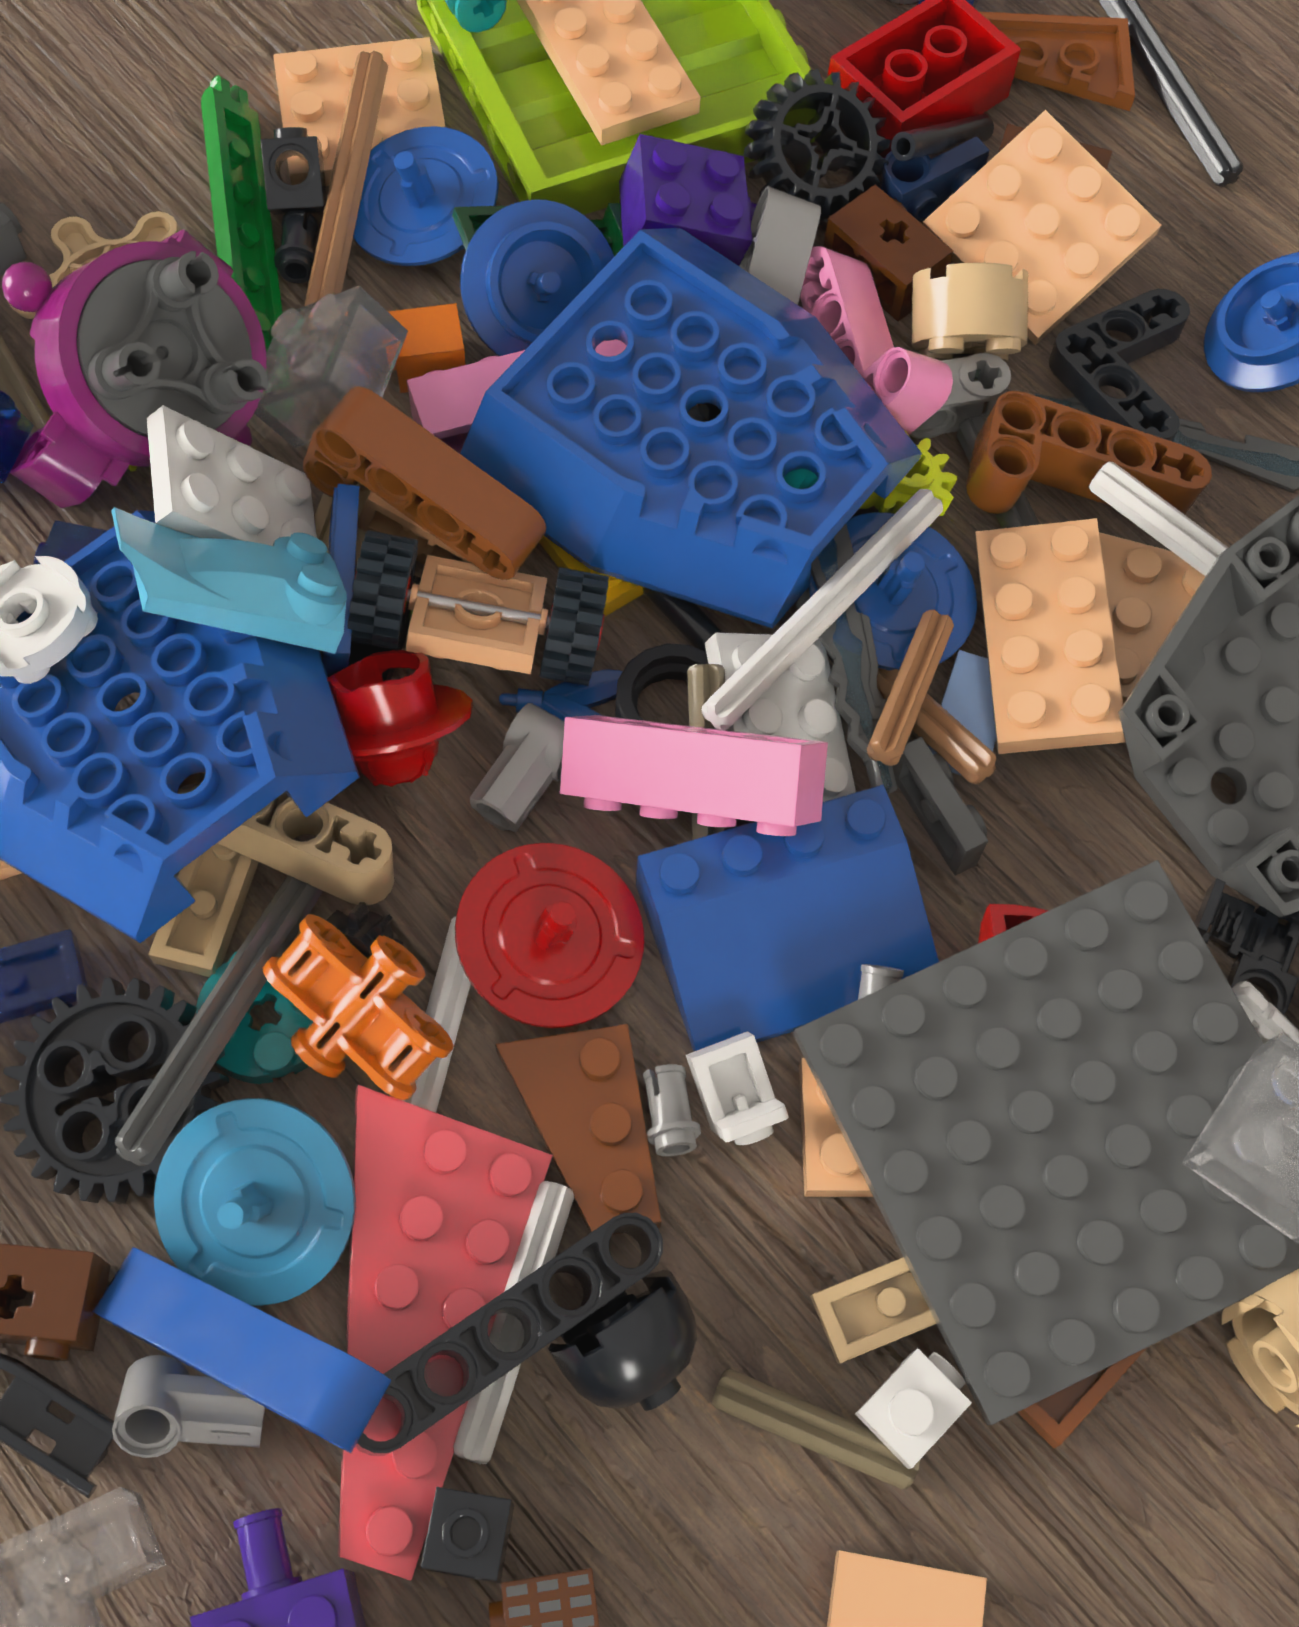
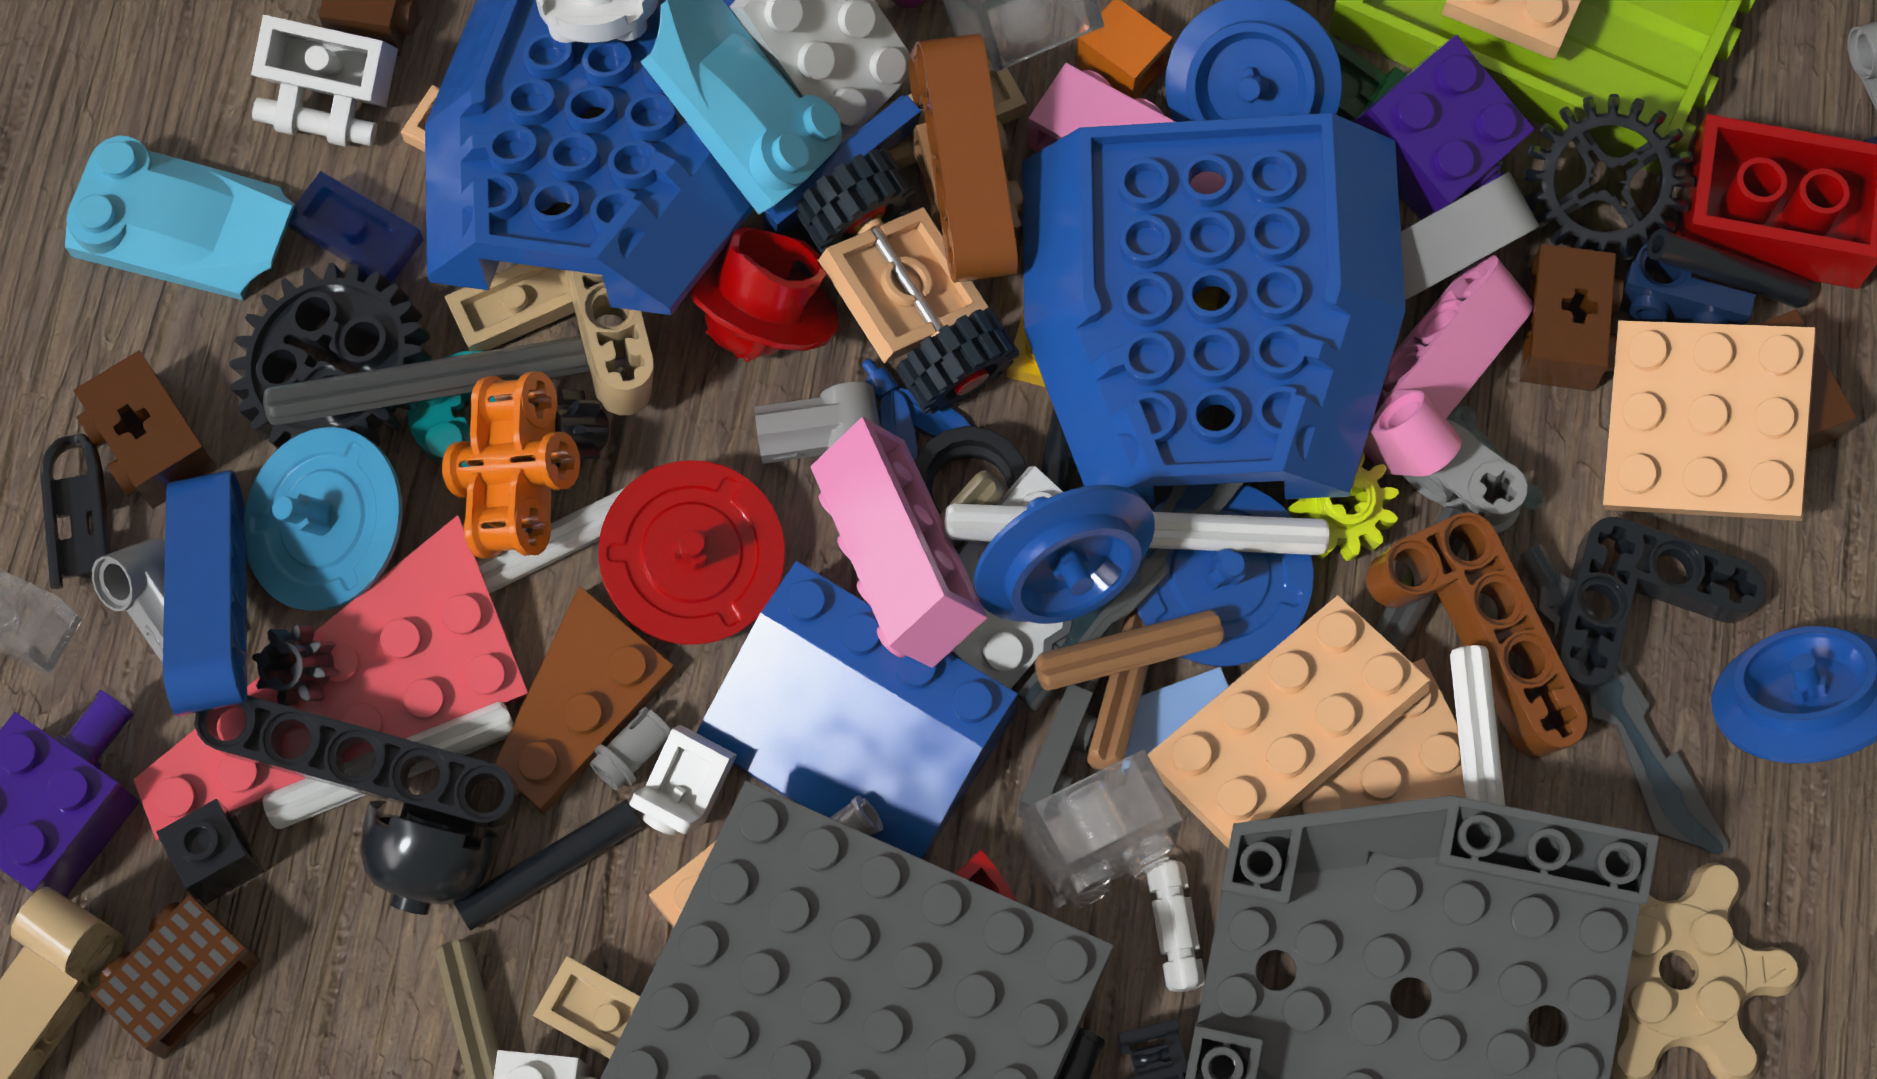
camera: 55 degrees right, 5 degrees up
tan brick [912,263,1028,362] -> none
none -> black gear [252,624,340,706]
none -> black piece [454,799,642,931]
none -> blue piece [974,485,1155,624]
none -> clear brick [1020,749,1183,909]
none -> white axle [1146,860,1205,992]

